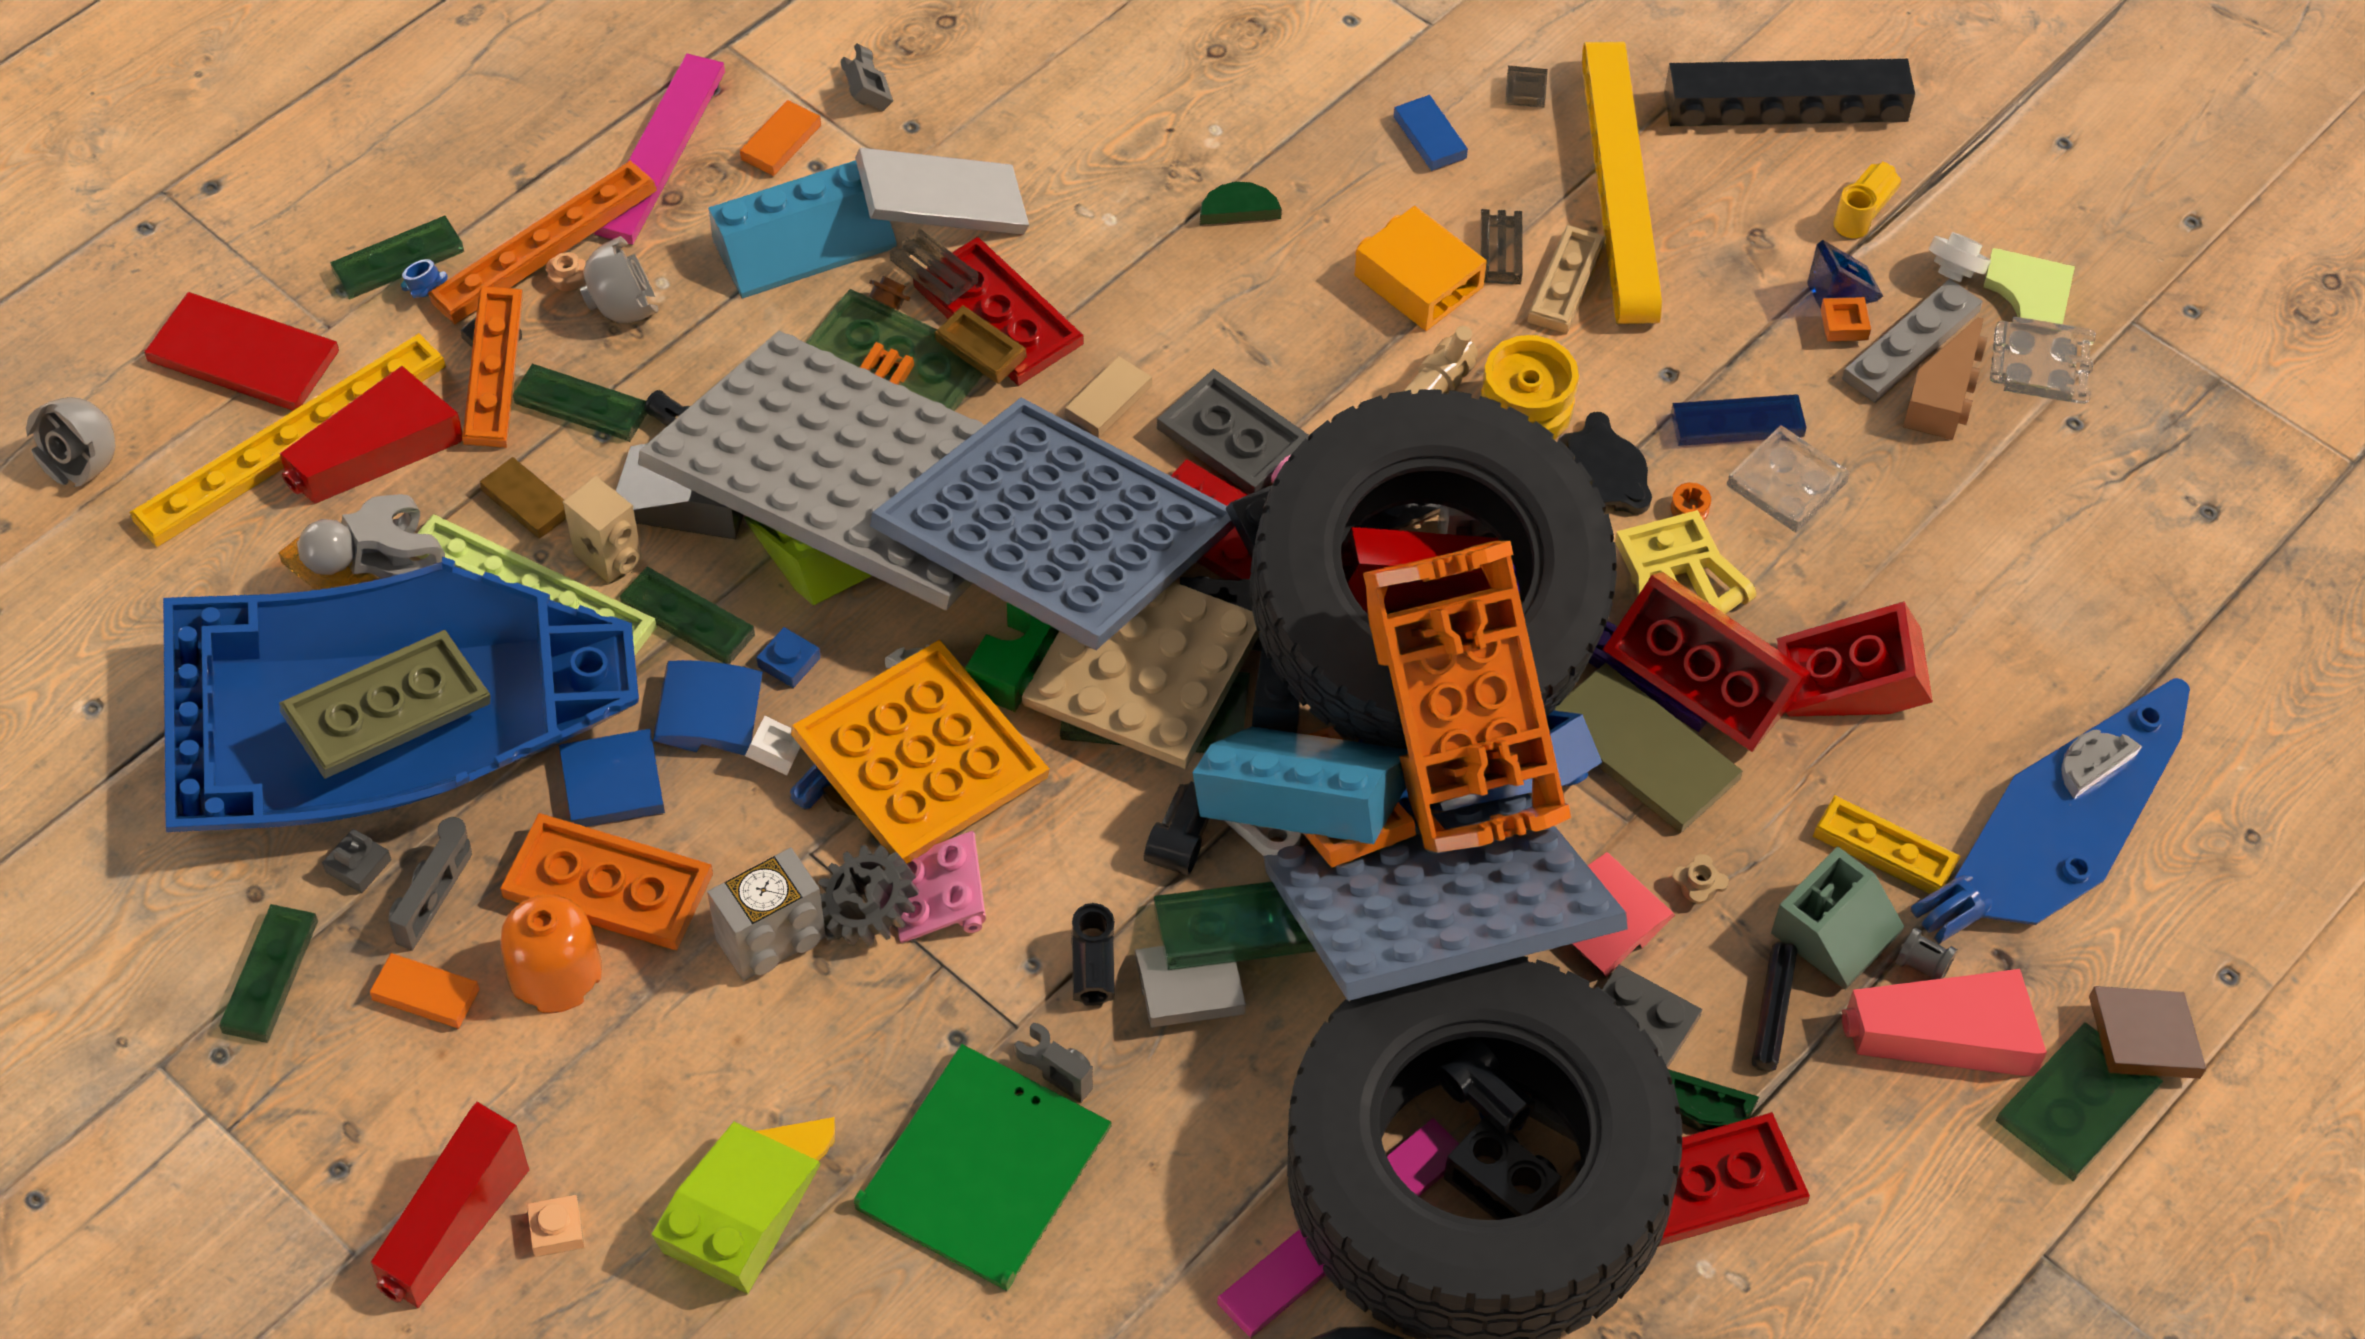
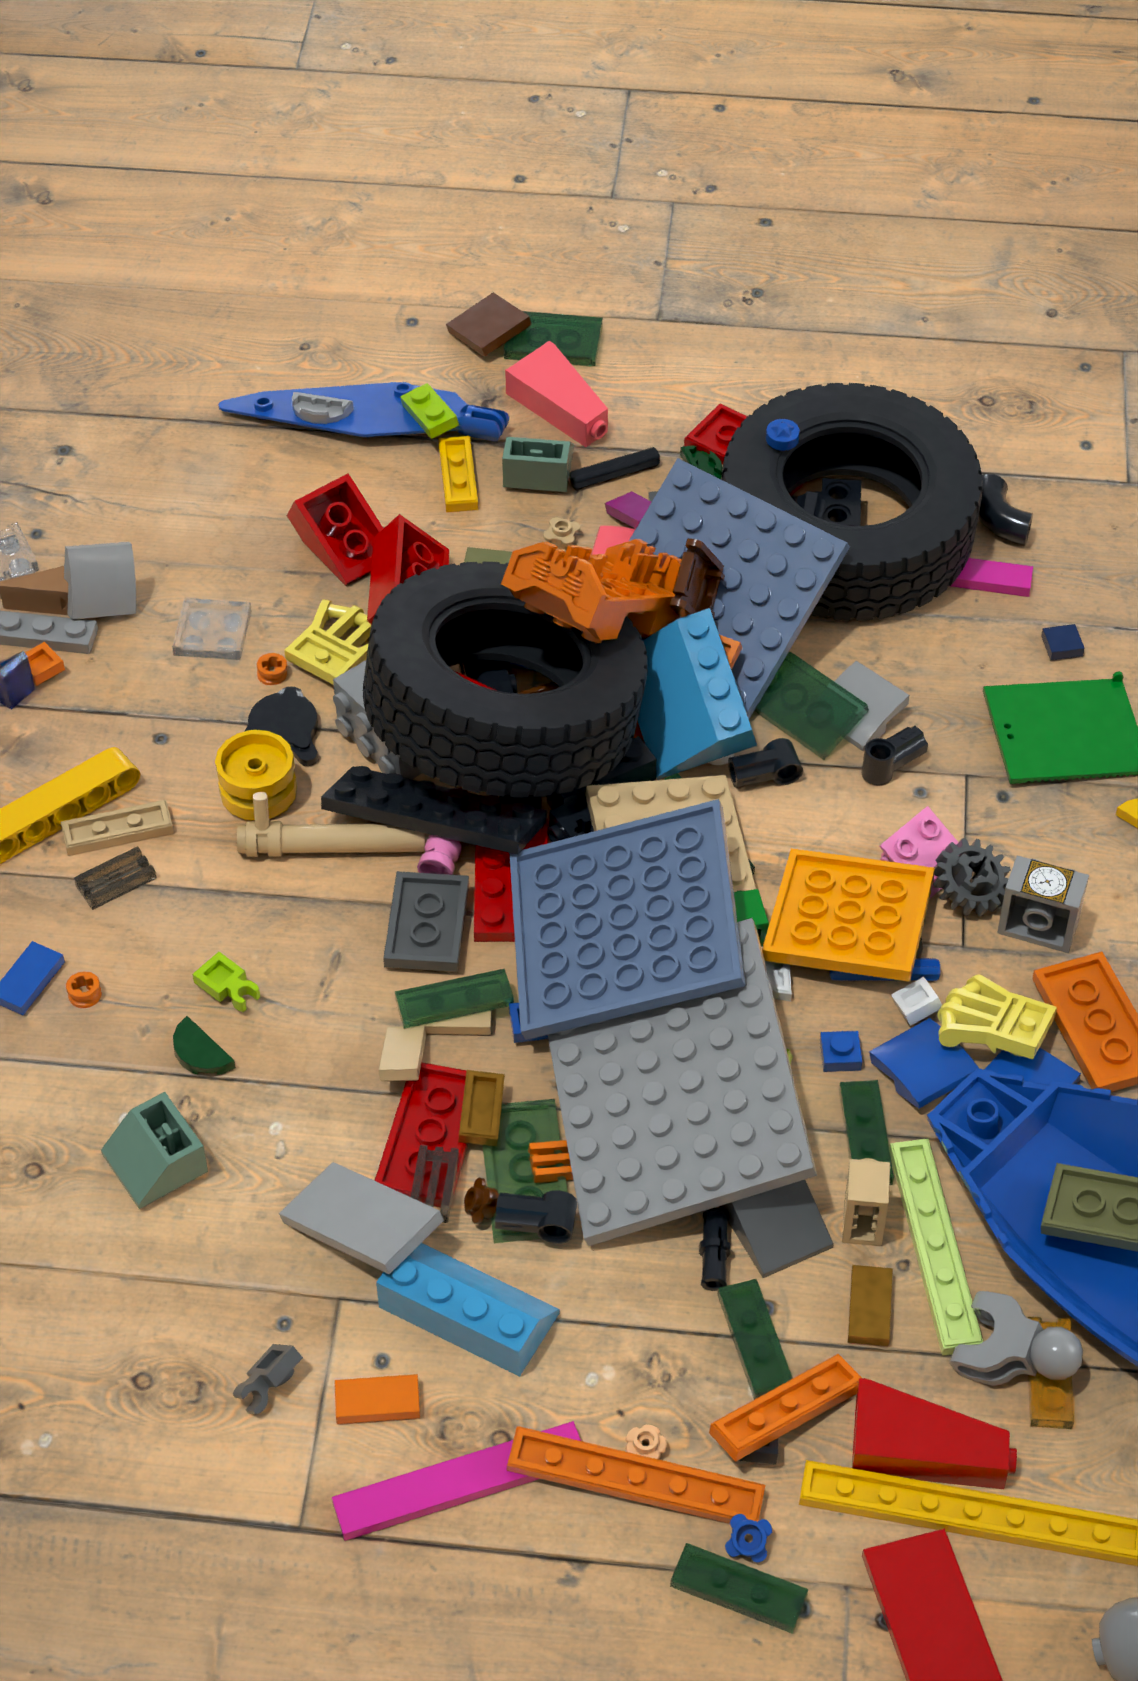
camera: 125 degrees left, 5 degrees down
light grey cylinder [580,236,659,323] -> none
dark grey plate [1014,1023,1093,1103] -> none
light orange brick [1354,205,1487,331] -> none
clear blue tile [1671,394,1807,446] -> none
dark grey bush [1895,928,1958,980] -> none
none -> light grey slope [64,542,136,619]
none -> orange bush [66,971,102,1008]
none -> sand green slope [101,1092,208,1209]
none -> lime plate [192,952,260,1012]
none -> tan tile [379,1026,426,1081]
none -> clear green tile [395,969,514,1029]
none -> lime plate [400,383,459,439]
none -> black piece [495,1190,577,1244]
none -> magenta tile [605,491,651,529]
none -> reddish brown container [669,538,725,618]
none -> blue tile [766,419,800,451]
none -> light yellow plate [937,974,1057,1059]
none -> dark blue tile [1041,624,1085,661]

